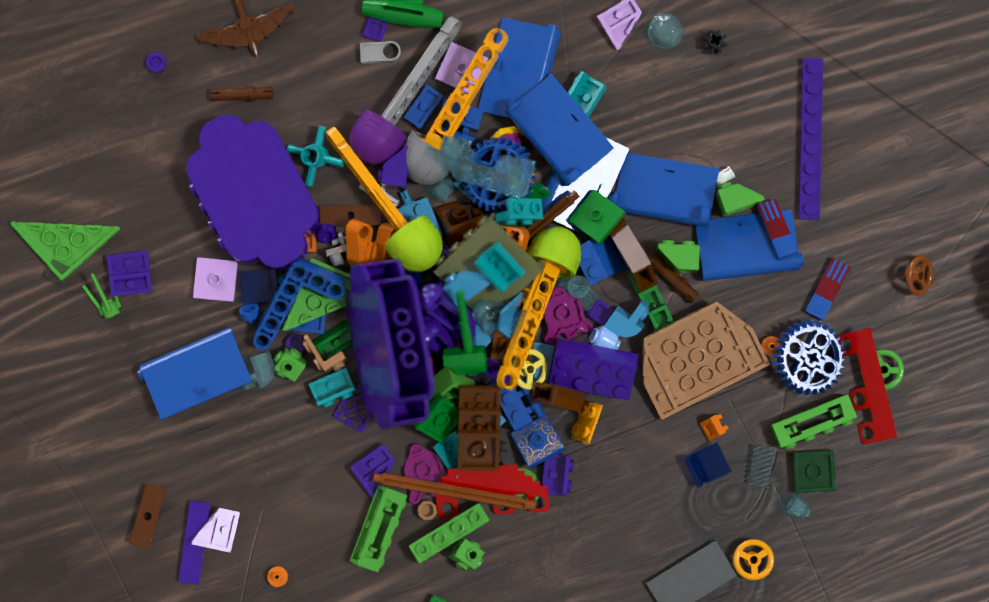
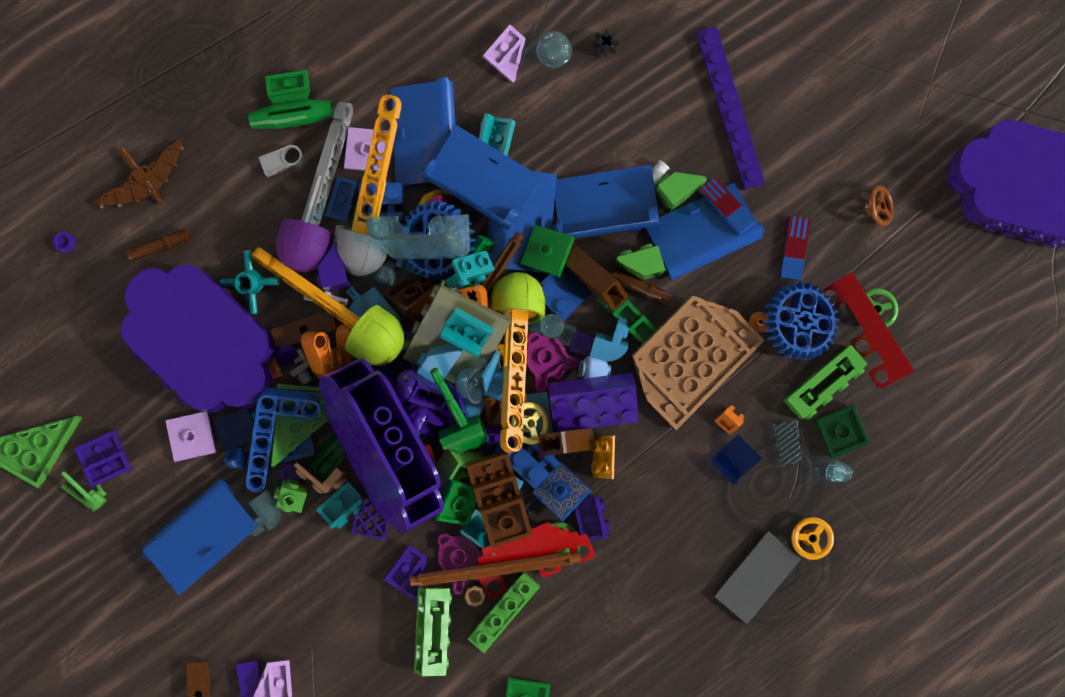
camera: 20 degrees left, 0 degrees up
dark purple tile [362,17,388,42] -> none
bright green brick [448,539,485,571] -> none

